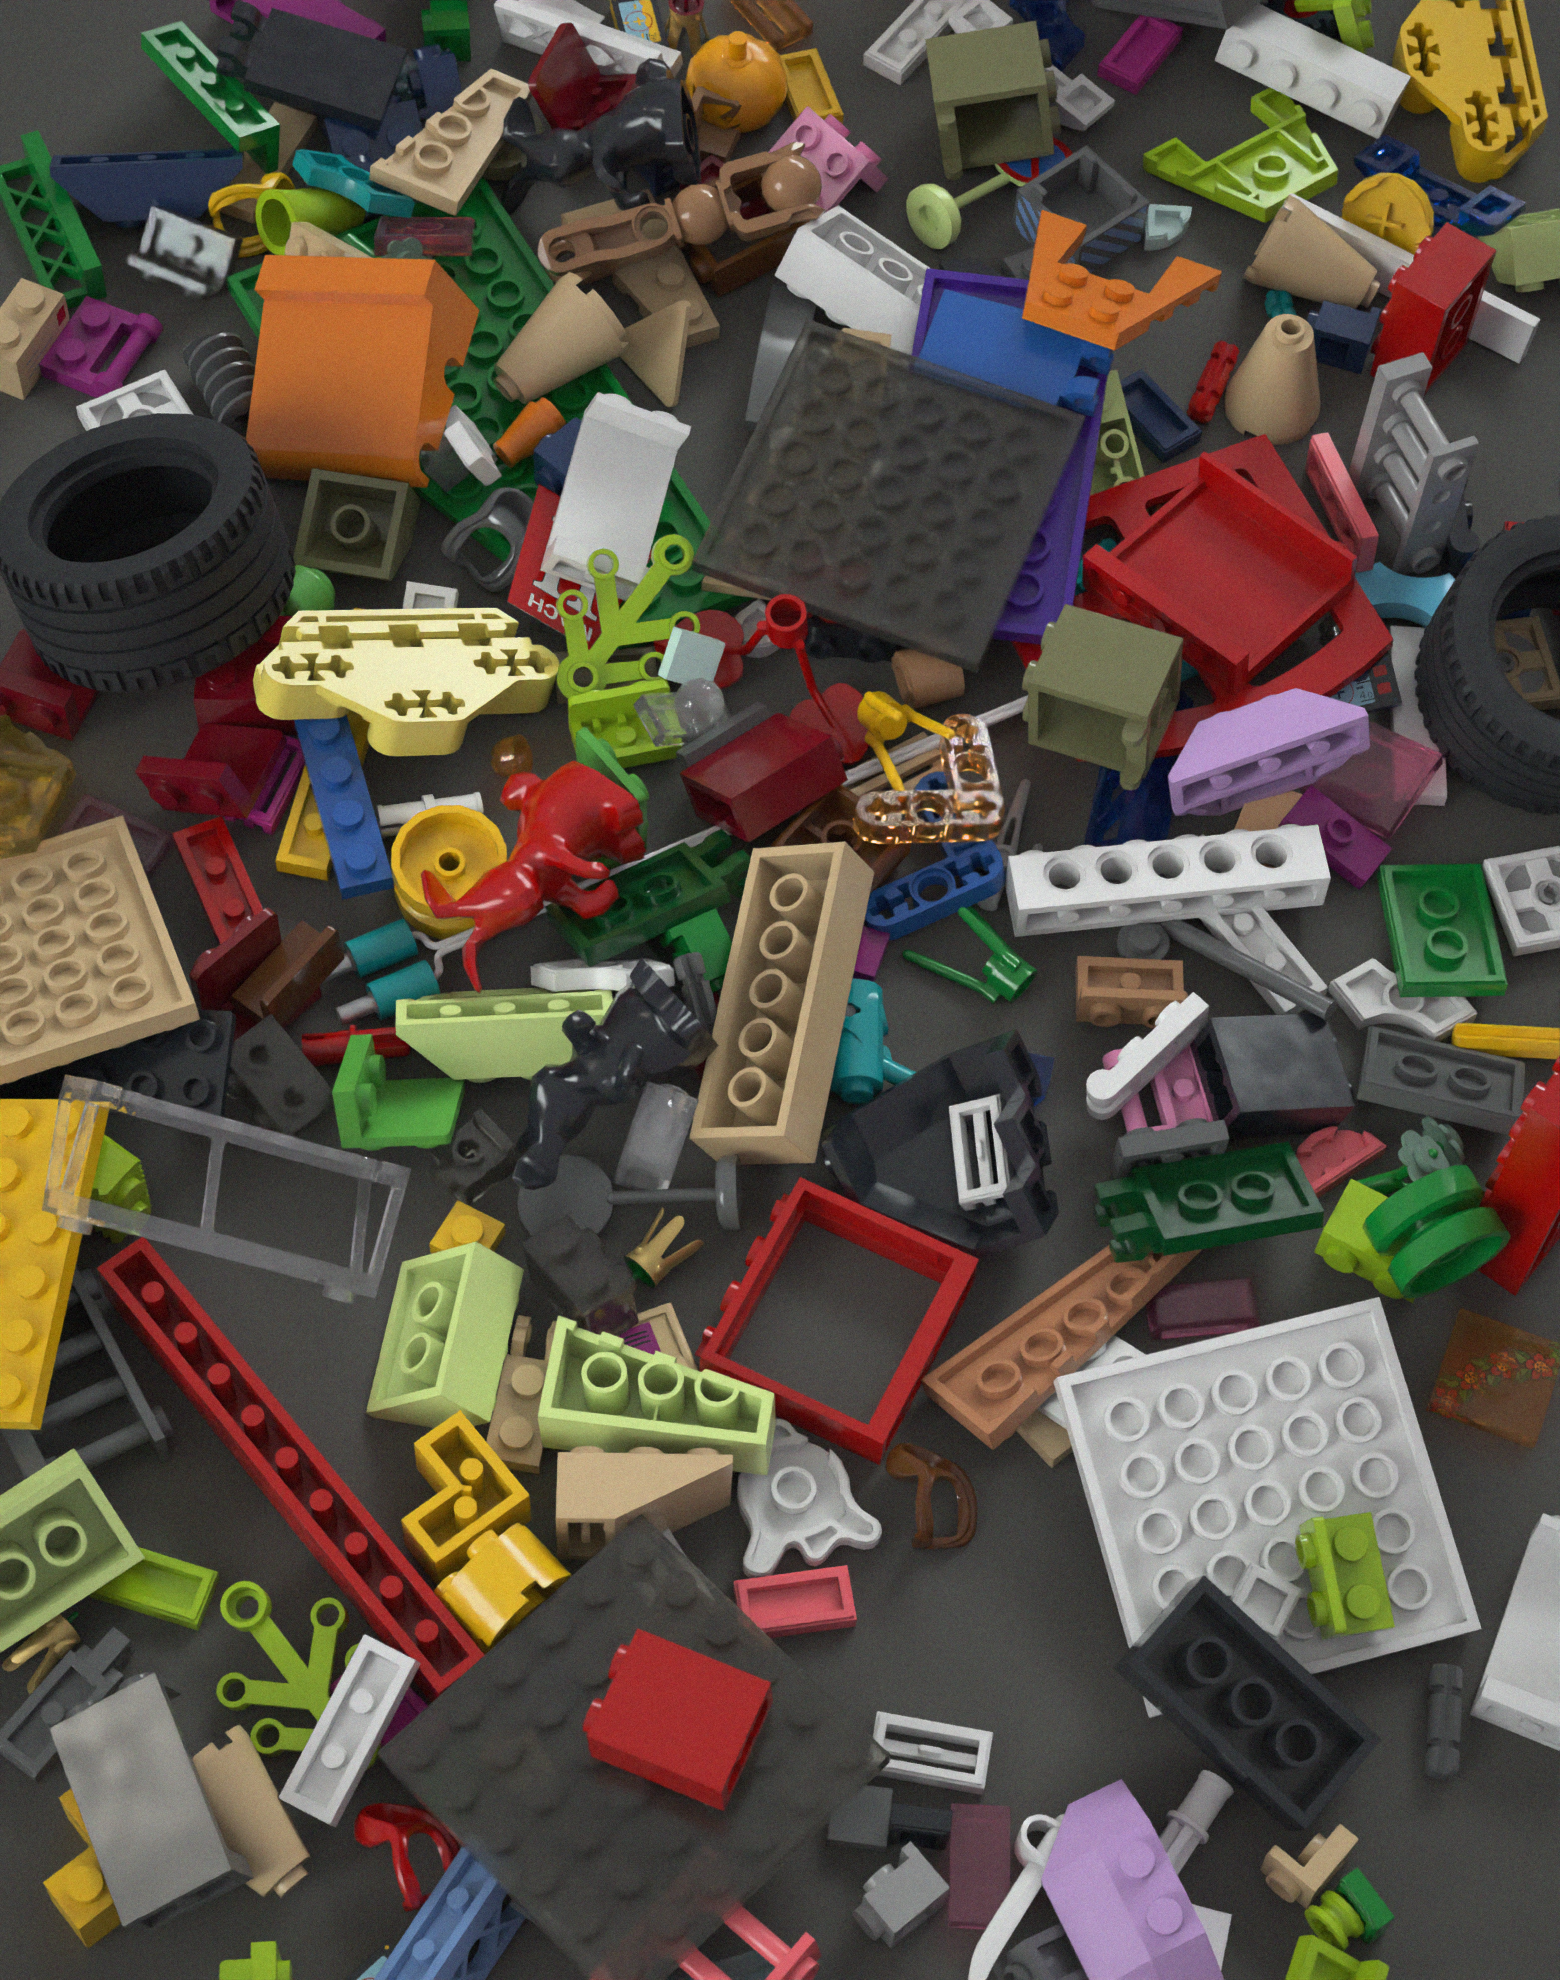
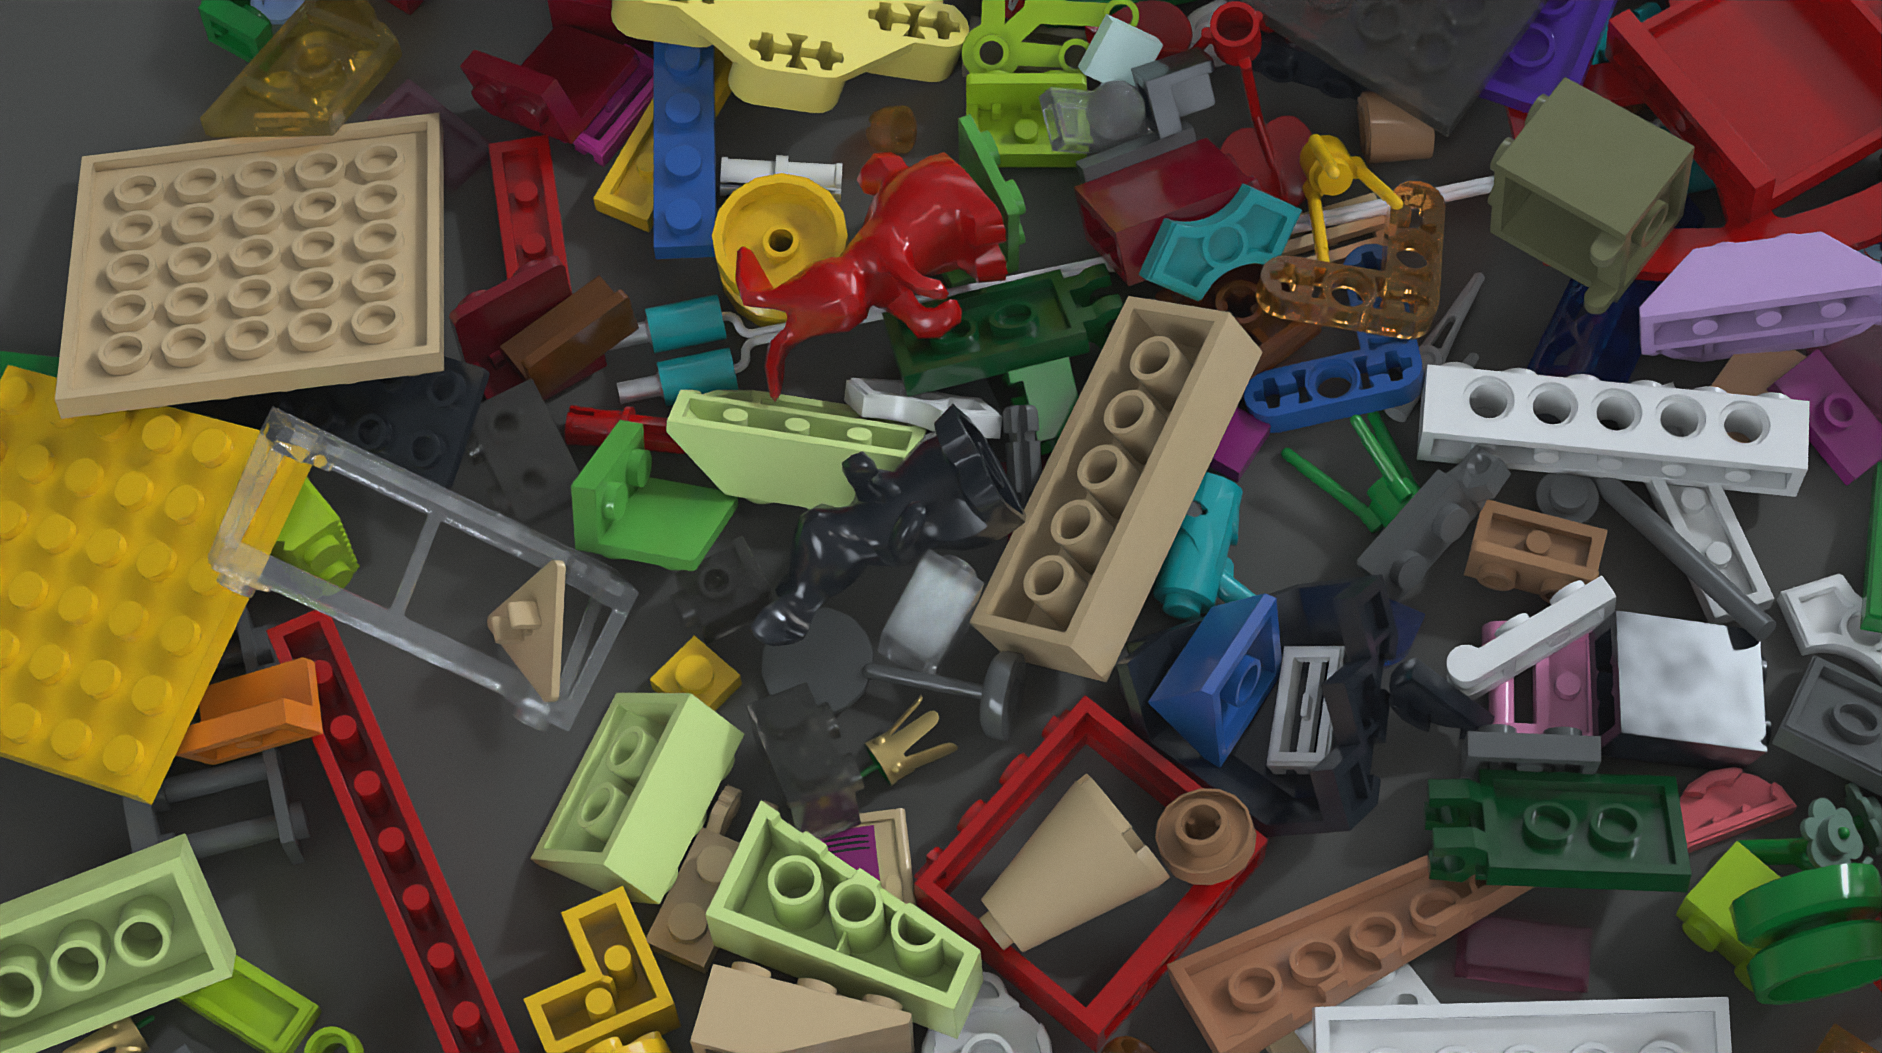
camera: 20 degrees right, 5 degrees up
none -> orange panel [175,657,323,765]
none -> tan piece [487,560,566,702]
none -> tan cone [979,773,1170,952]
none -> panel [1131,47,1216,139]
none -> teal tile [1139,183,1302,301]
none -> blue slope [1148,593,1282,768]
none -> medium nougat plate [1155,788,1256,885]
none -> dark grey hinge [1357,445,1511,606]
none -> black tile [1389,657,1495,739]

